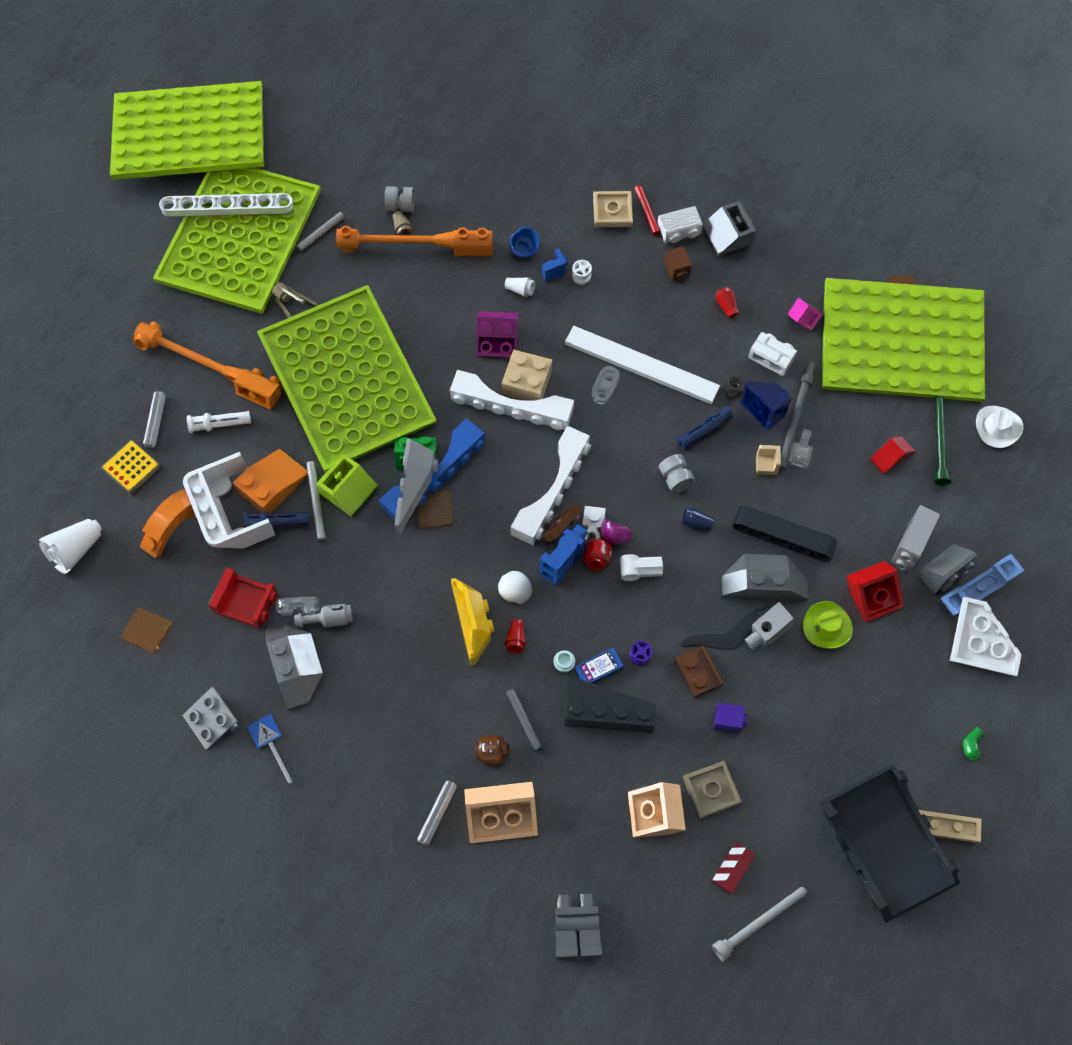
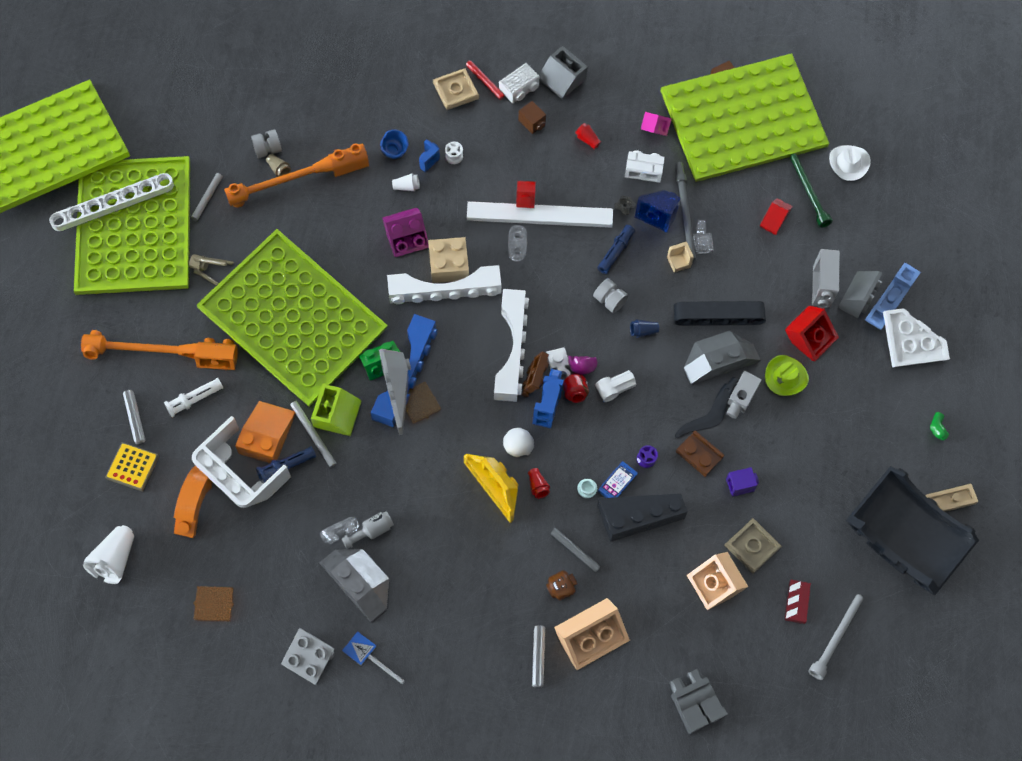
camera: 25 degrees left, 0 degrees up
red panel [208,567,278,629] -> none
none -> red brick [516,181,536,208]

